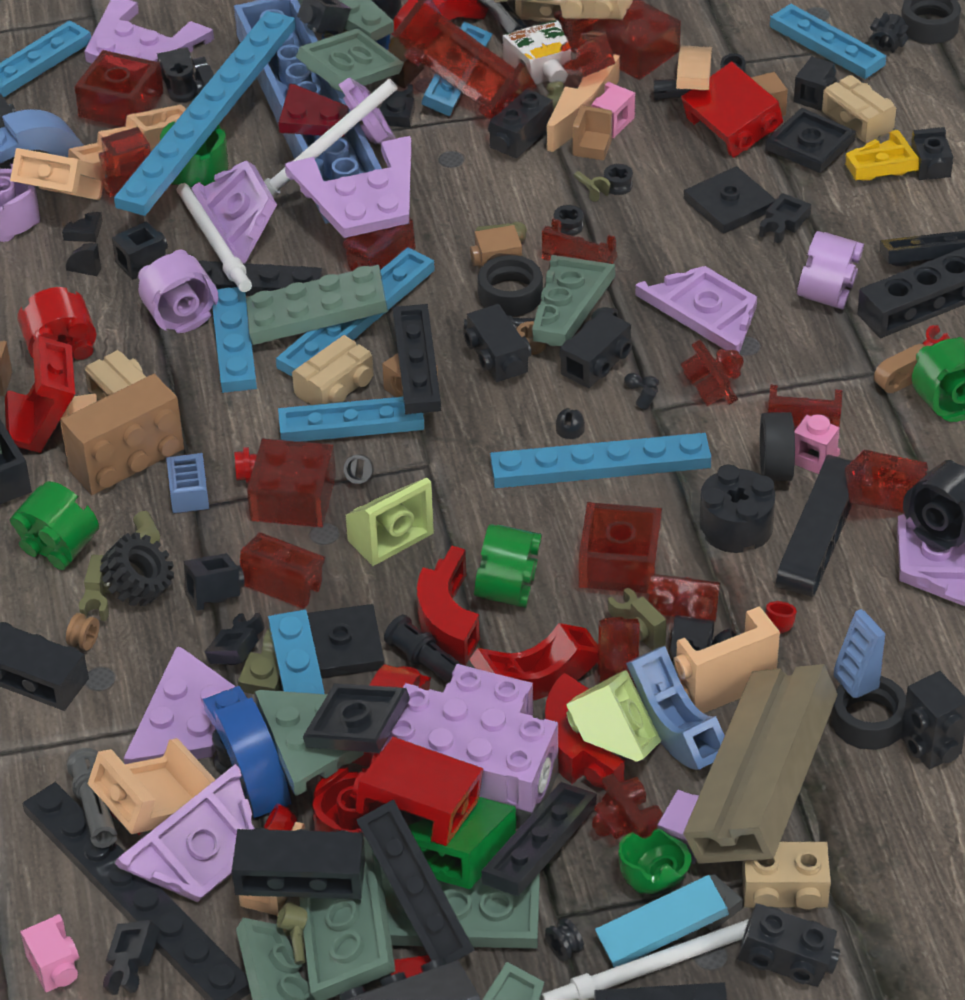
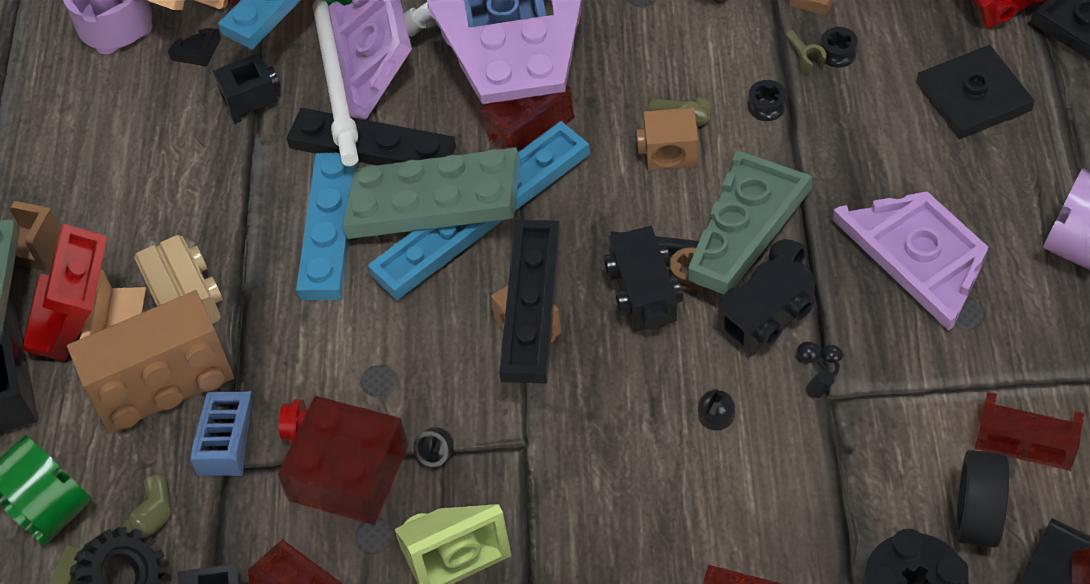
camera: 15 degrees right, 10 degrees up
red brick [17,287,96,360] -> none
black tile [66,243,102,276] -> none
lavender brick [138,250,218,333] -> none
dark azure plate [278,397,424,443] -> none
tan brick [292,335,374,405] -> none
black tyre [478,255,543,317] -> none
dark azure plate [490,433,712,488] -> none
clear red hinge [542,218,617,264] -> none
clear red hips [680,340,744,406] -> none
black plate [759,193,811,244] -> none
bright pink brick [794,415,840,474] -> none

